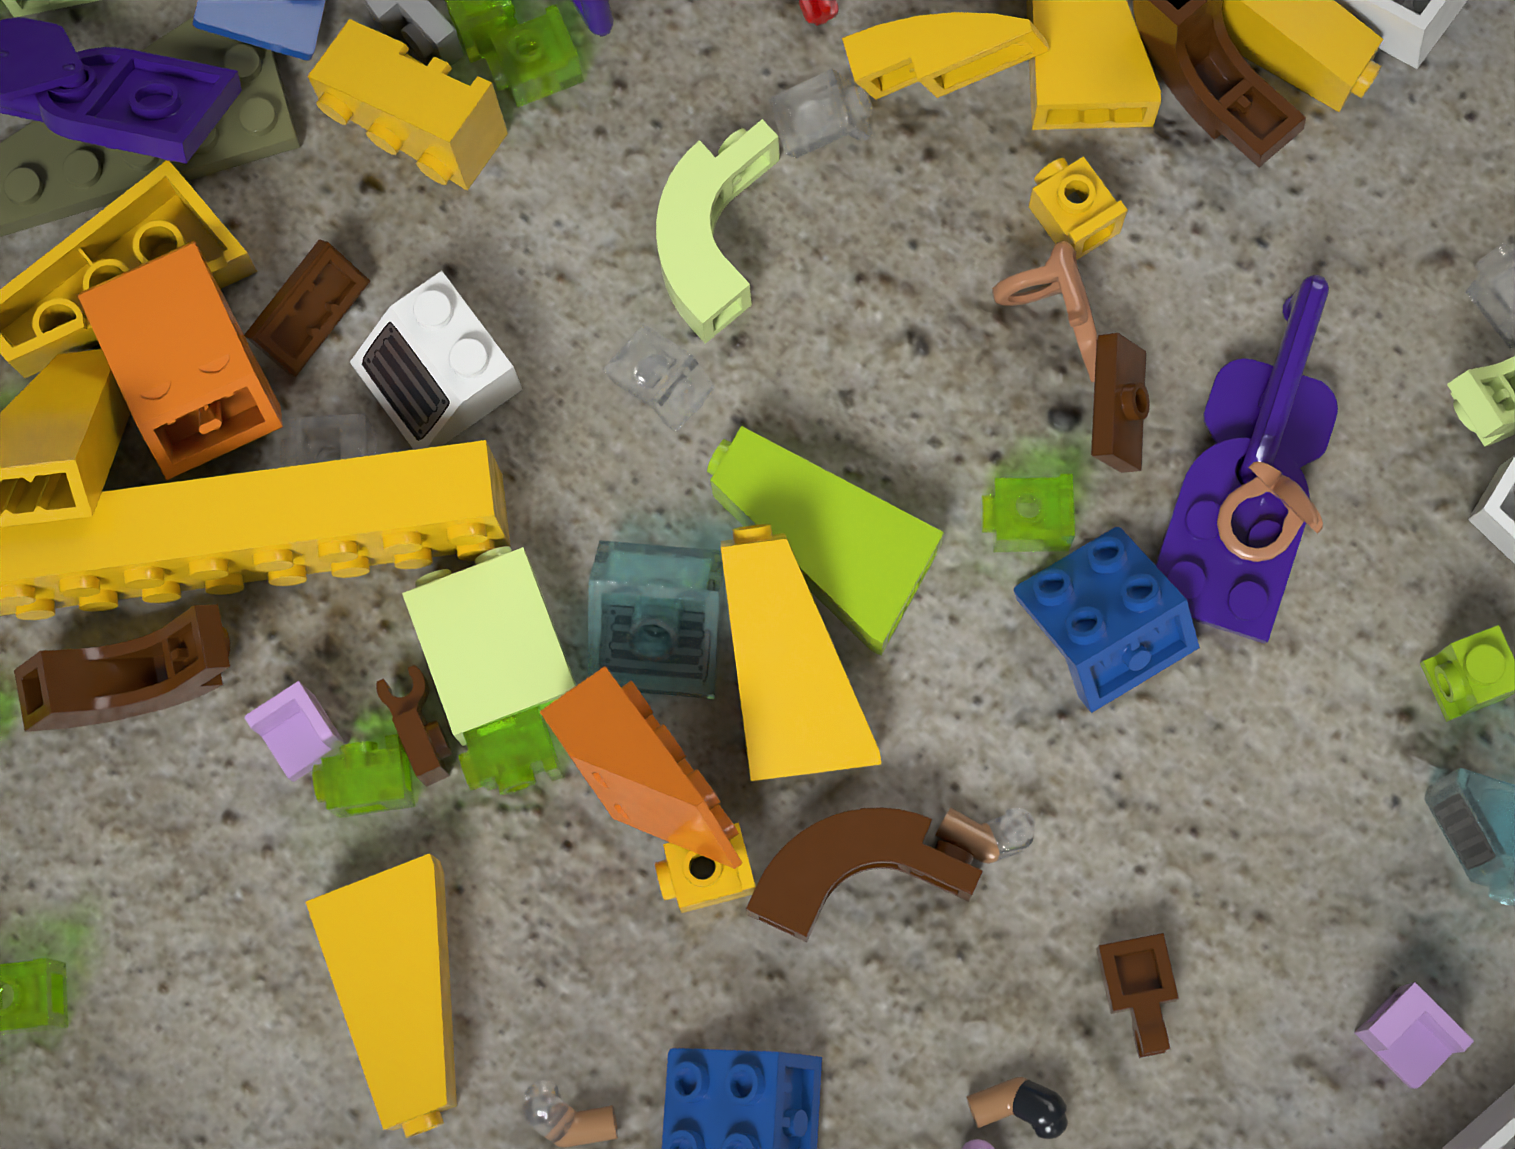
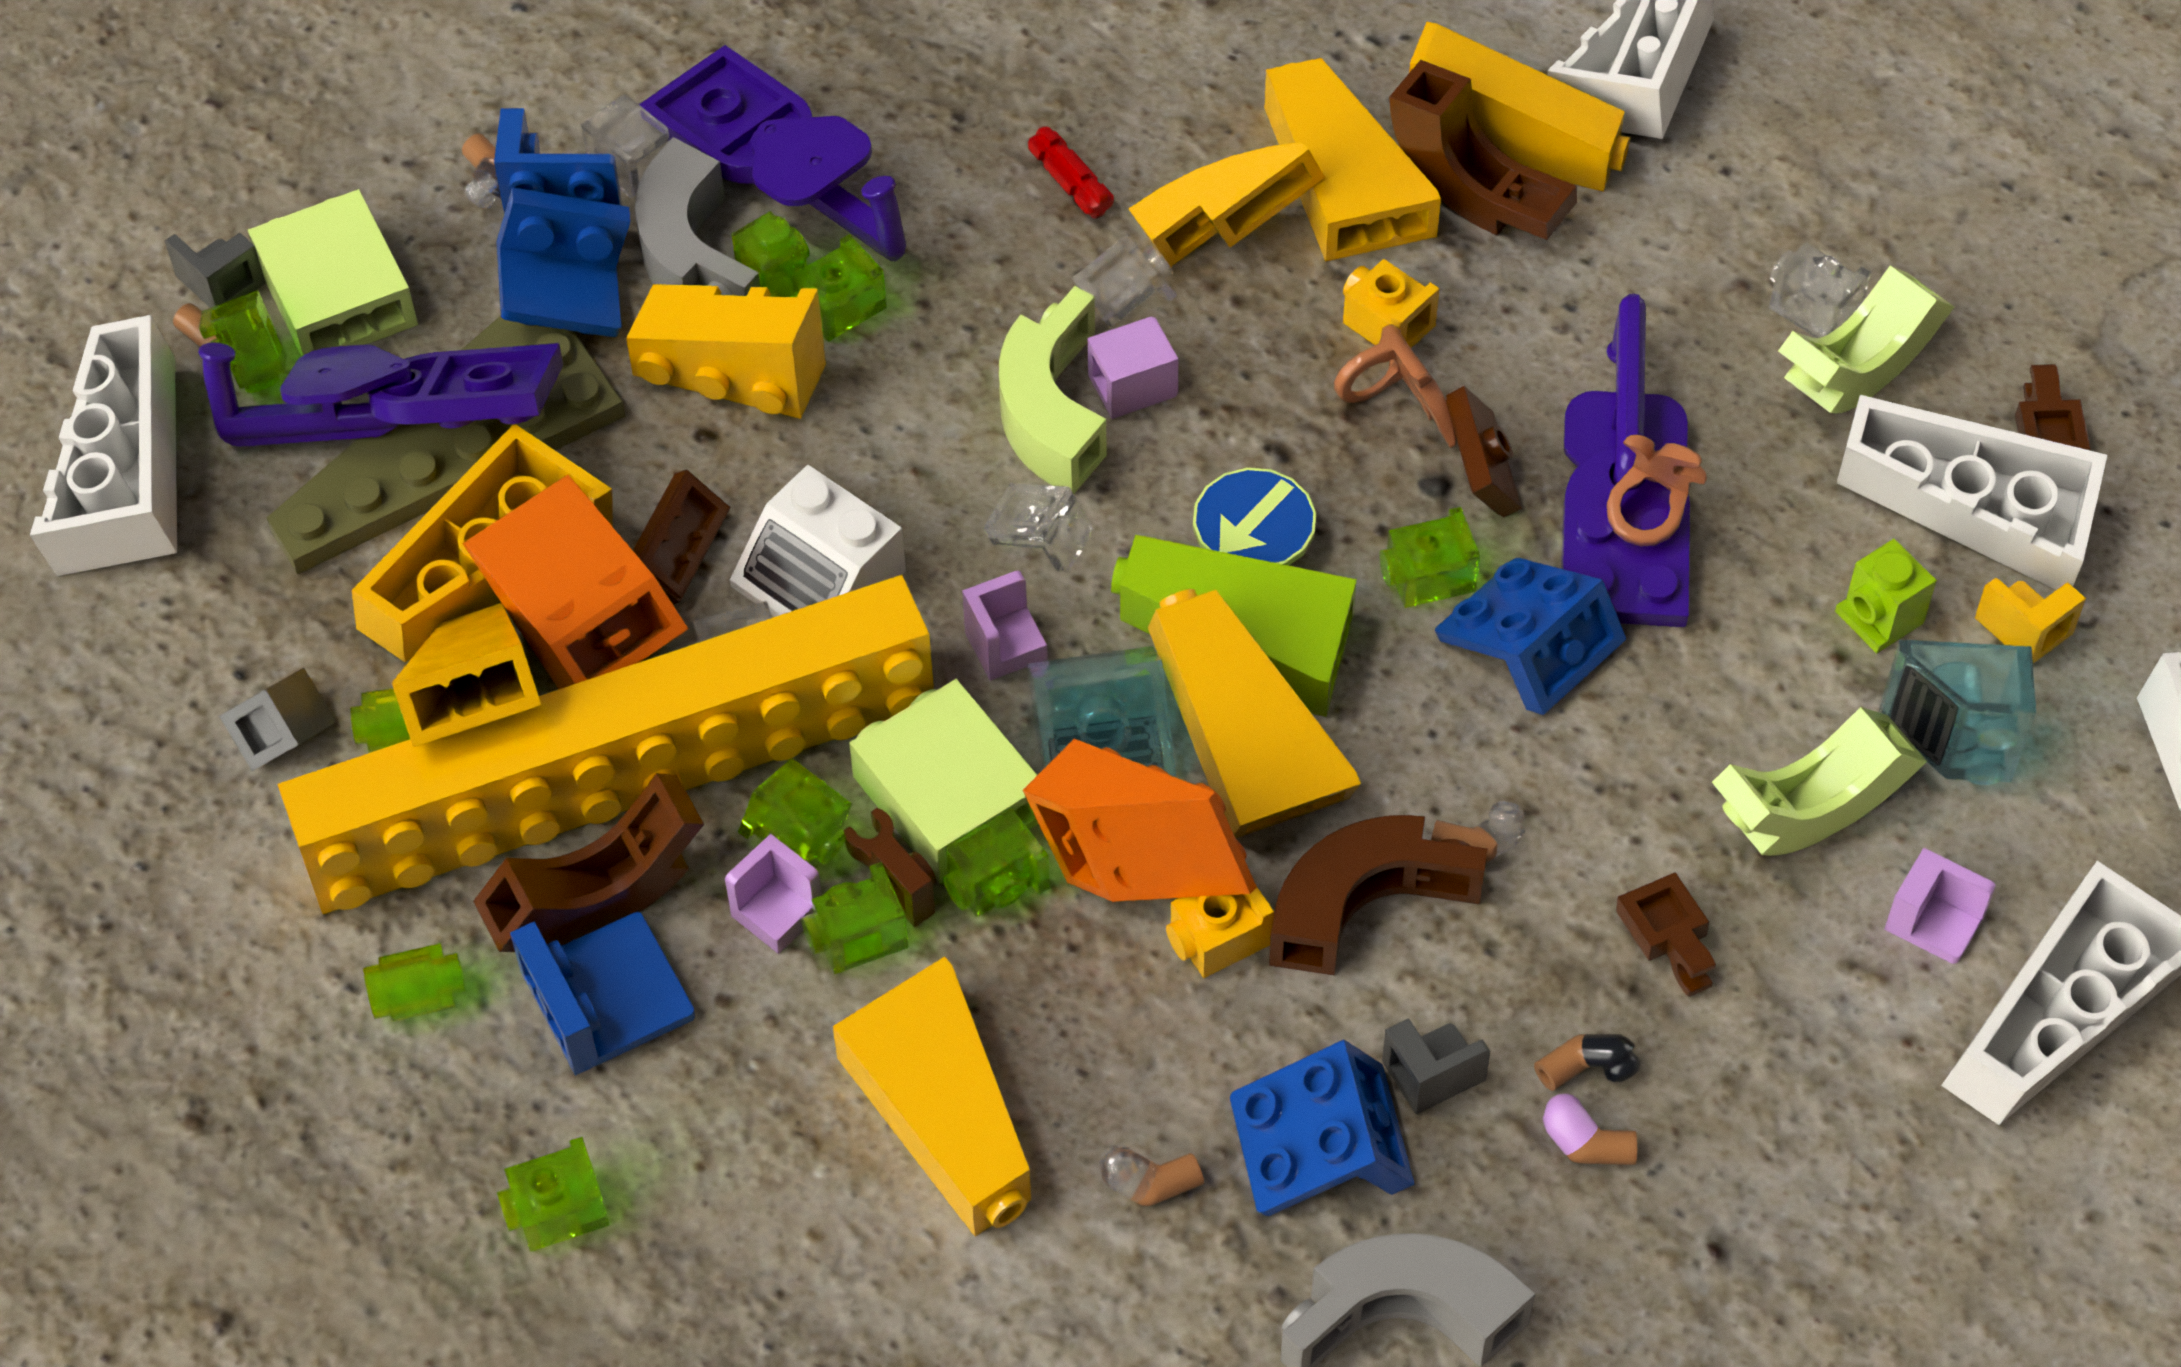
camera: 20 degrees left, 20 degrees down
none -> blue bracket [510,912,695,1076]
none -> clear neon green brick [738,758,852,865]
none -> lavender panel [962,570,1048,681]
none -> lavender panel [1087,317,1179,419]
none -> blue piece [1193,468,1316,566]
none -> dark grey panel [1382,1018,1491,1114]
none -> yellowish green arch [1712,707,1927,856]

